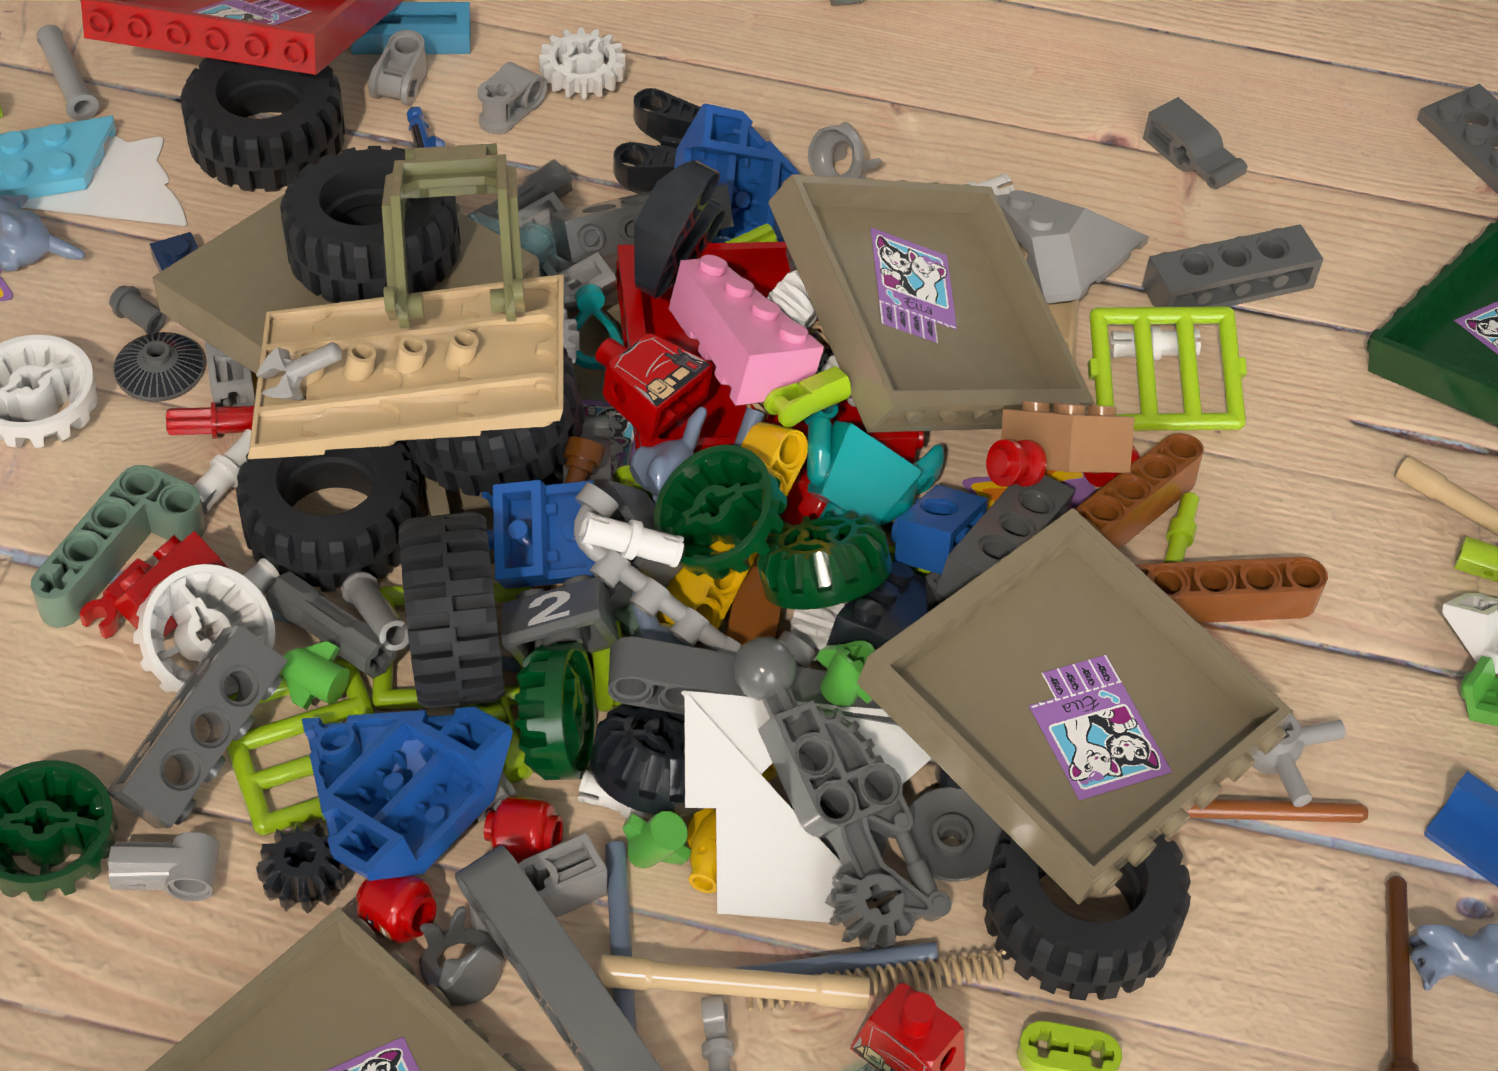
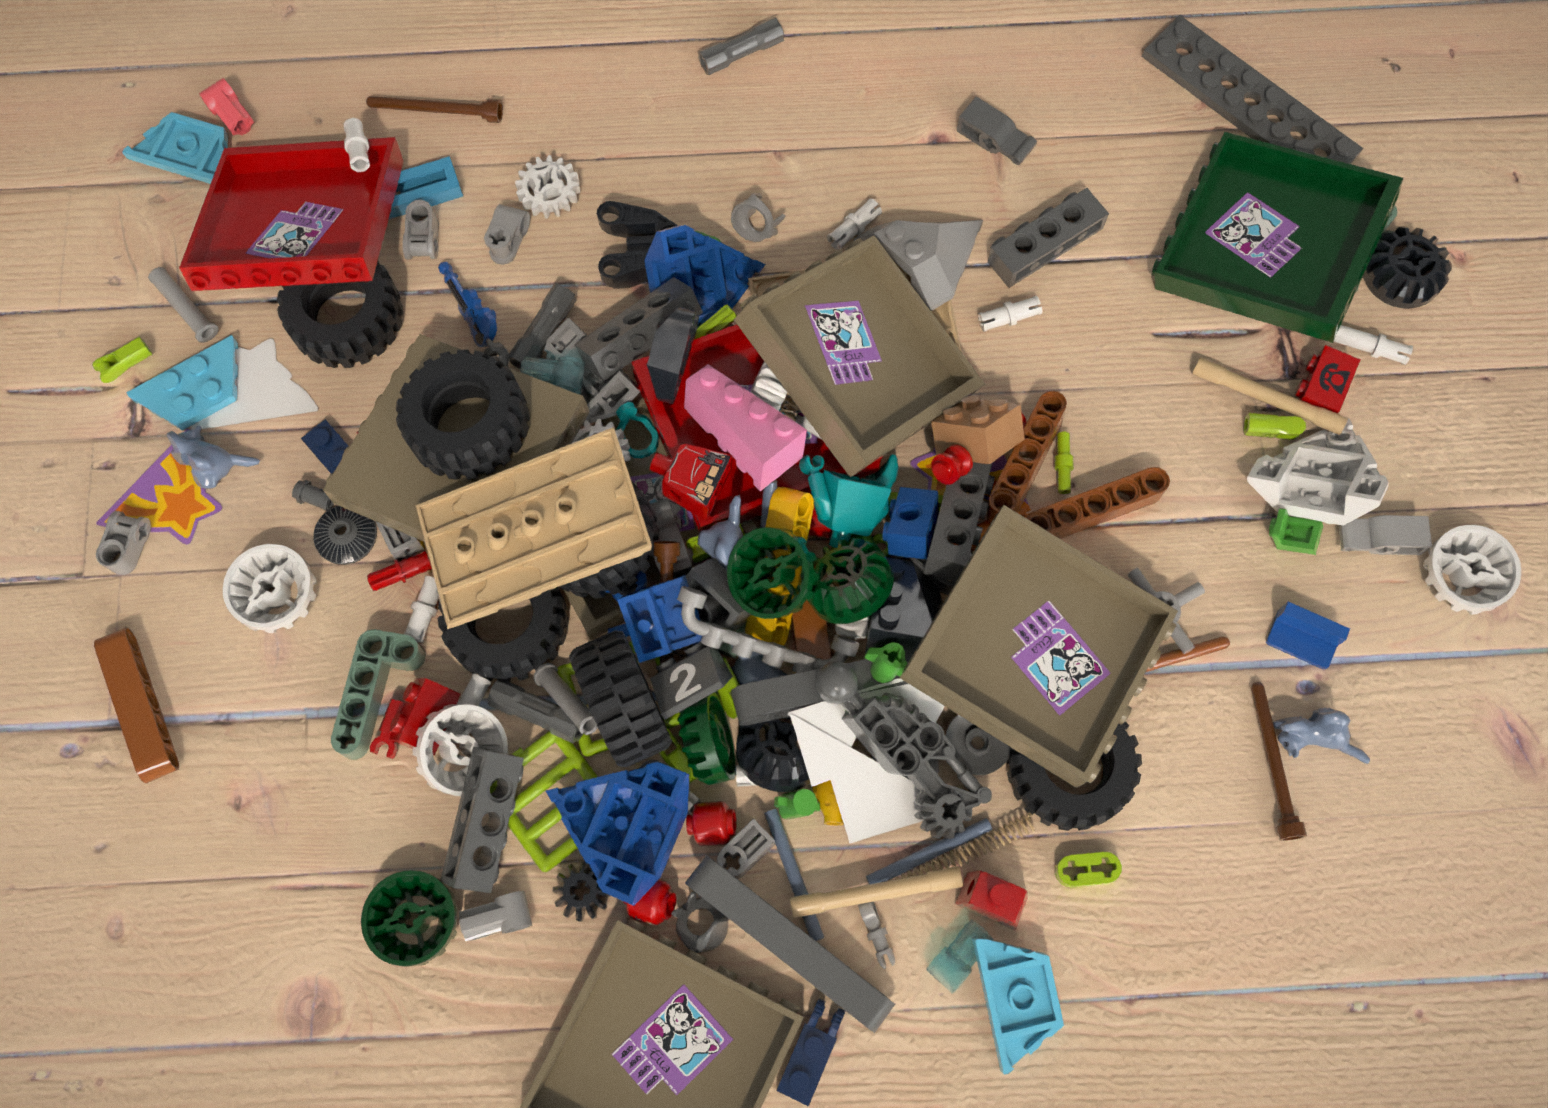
camera: 10 degrees left, 20 degrees up
light grey bar [256,342,342,400] -> none
bright green piece [281,641,350,710] -> none
olive piece [382,143,525,329] -> none
white pin [579,511,684,568] -> none
lime bar [764,366,851,428] -> none
lime bar [1087,306,1247,431] -> none

